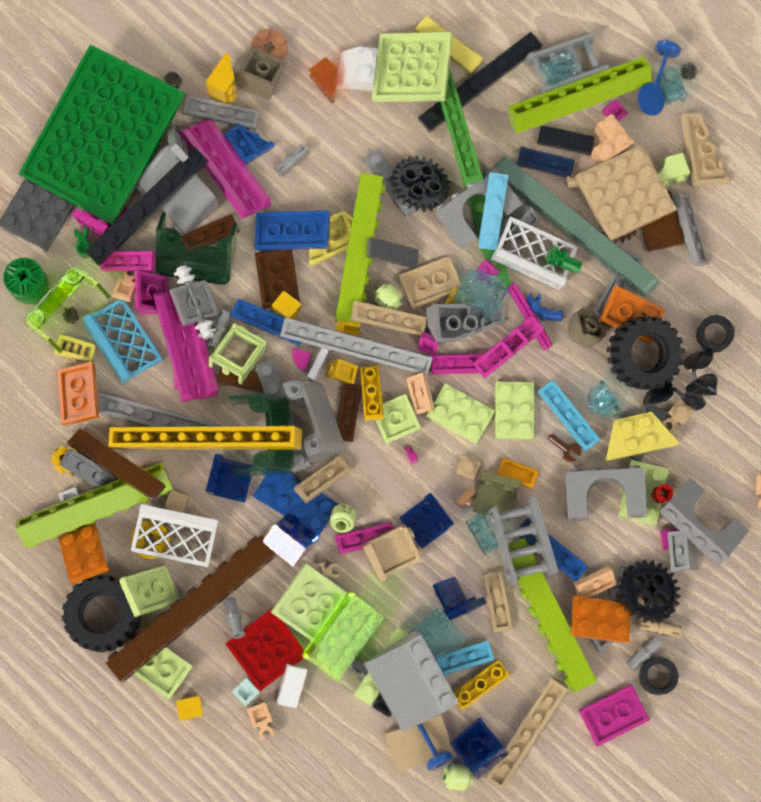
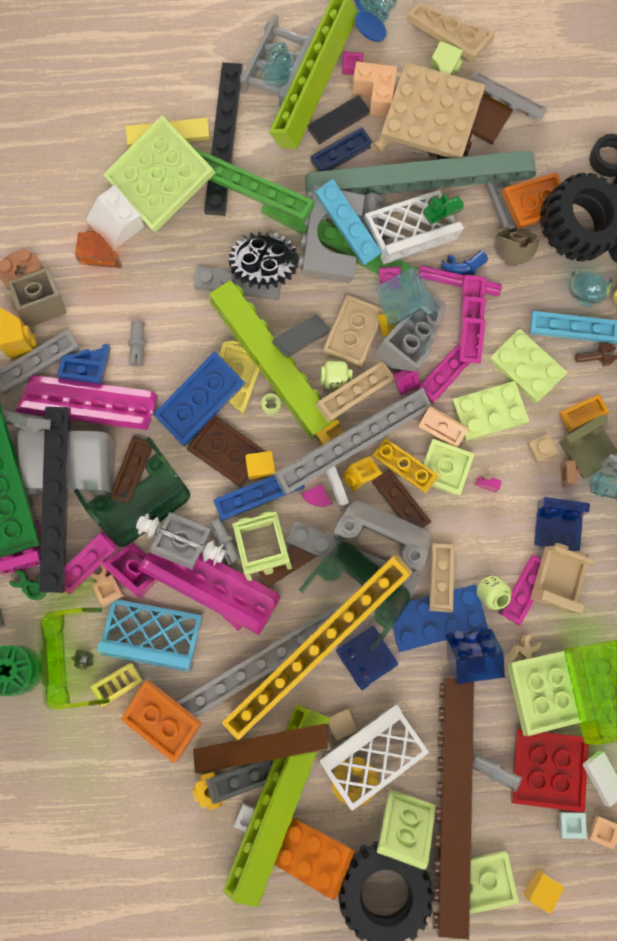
camera: 40 degrees left, 0 degrees up
none -> yellowish green bush [261,393,281,415]

